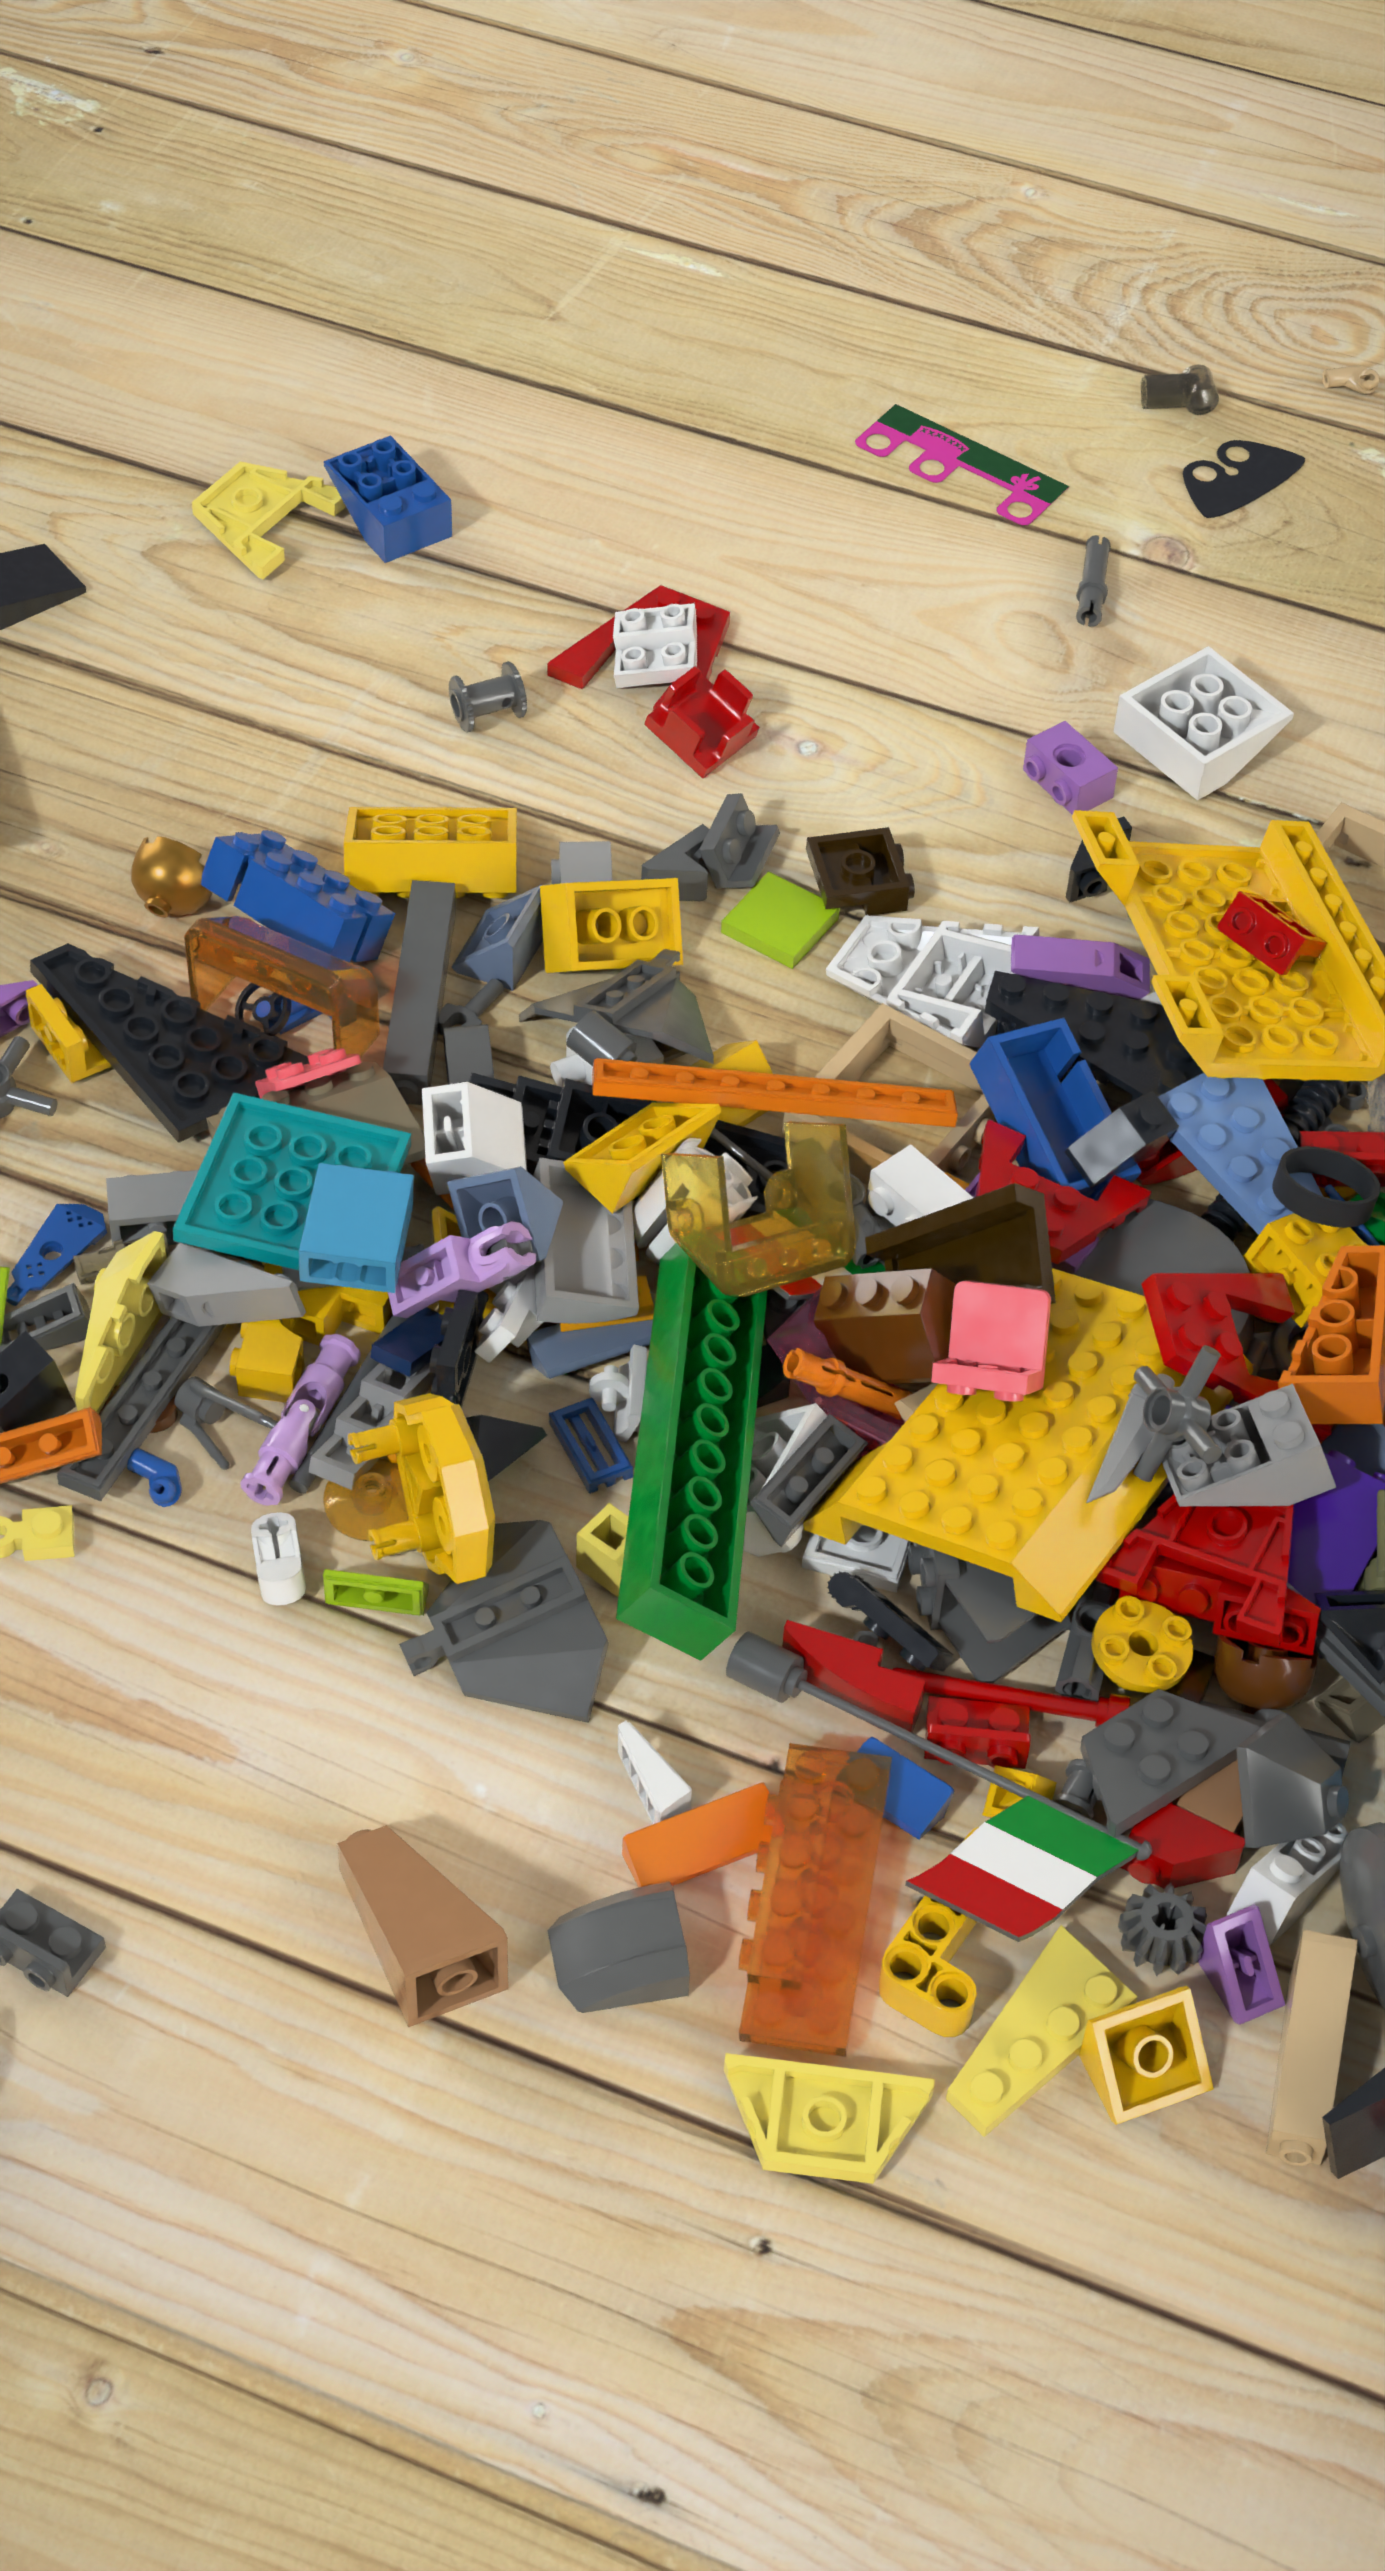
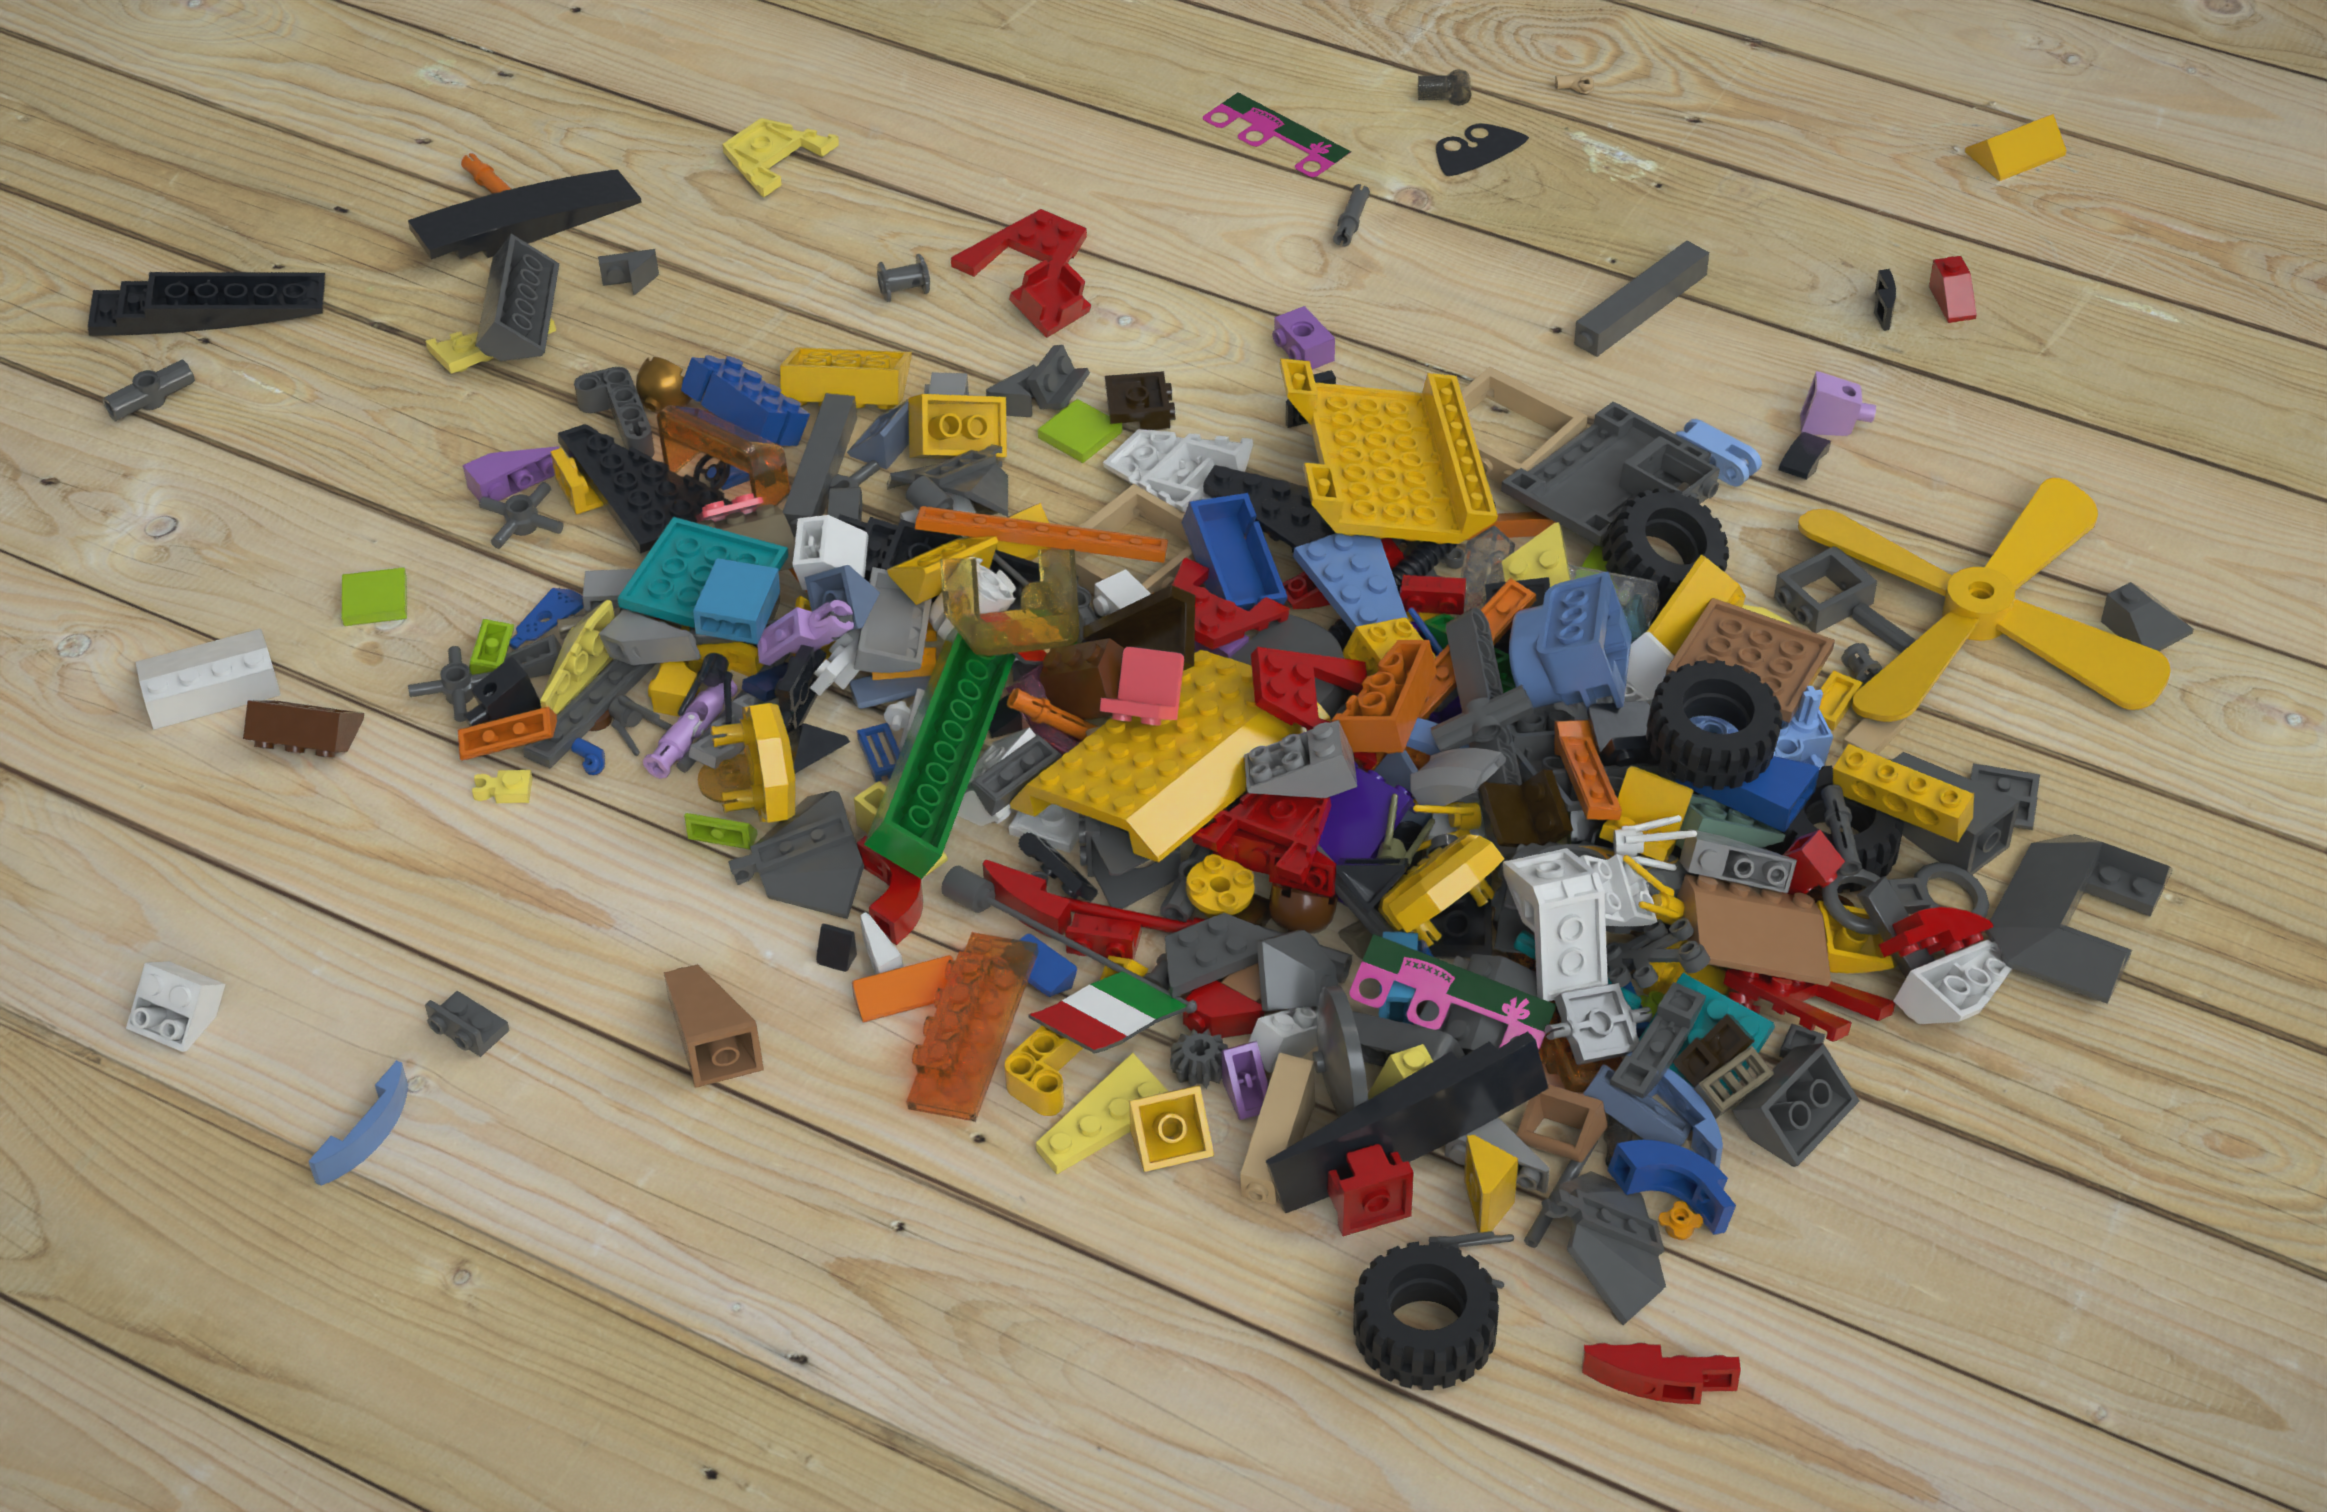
camera: 10 degrees right, 5 degrees down
white piece [251,1512,306,1606] -> none
blue slope [324,435,452,563] -> none
dark grey slope [547,1882,690,2013] -> none
white slope [613,603,697,688] -> none
light yellow wing [724,2053,935,2184] -> none
medium lavender slope [1011,934,1150,1000] -> none
slope [1064,1090,1180,1188] -> none
light grey bar [1086,1374,1175,1503] -> none
white slope [1113,646,1294,801] -> none
dark grey bar [1133,1345,1221,1482] -> none
red bracket [1217,891,1327,975] -> none
black tyre [1272,1146,1380,1228] -> none
none -> dark grey beam [574,367,655,457]
none -> dark grey slope [598,249,659,295]
none -> black plant [678,653,733,725]
none -> black slope [816,923,857,972]
none -> red arch [857,835,923,945]

